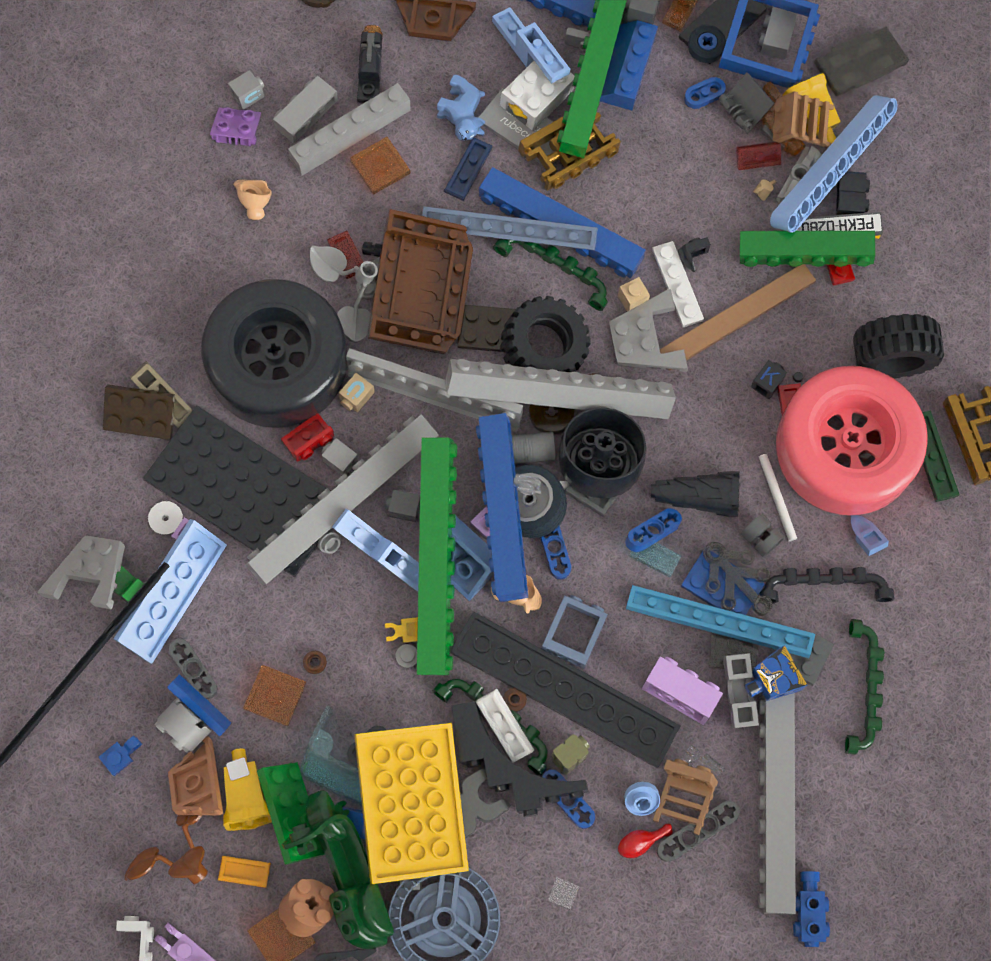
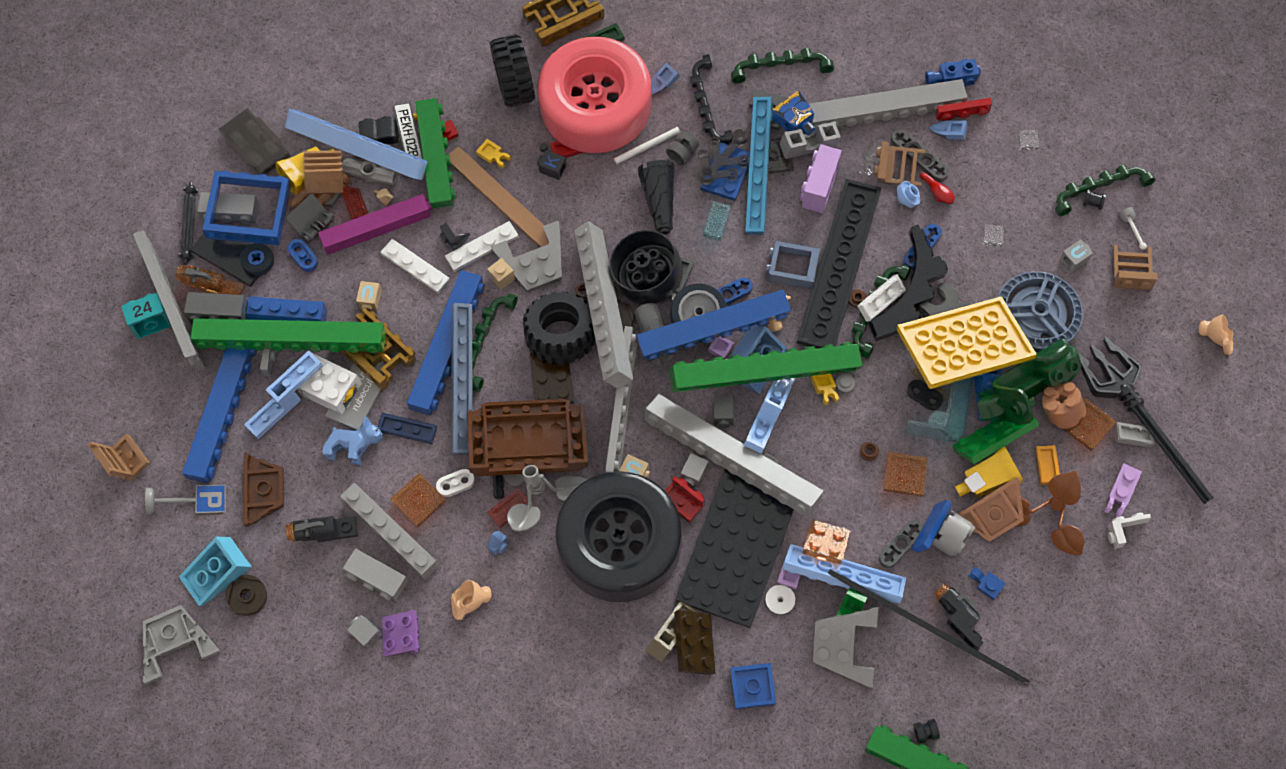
camera: 95 degrees left, 5 degrees down
clear plate [514,474,543,495] -> none
olive brick [551,734,590,775] -> none
blue beam [625,508,682,552] -> none
none -> magenta brick [318,194,433,255]
none -> tan brick [356,281,382,311]
none -> white plate [381,239,450,294]
none -> white plate [436,469,475,497]
none -> yellow plate [476,139,511,169]
none -> medium blue plate [488,531,508,557]
none -> blue plate [730,663,776,710]
none -> clear orange plate [802,519,851,565]
none -> medium blue plate [929,120,968,140]
none -> black plate [934,583,984,650]
none -> red plate [935,97,992,121]

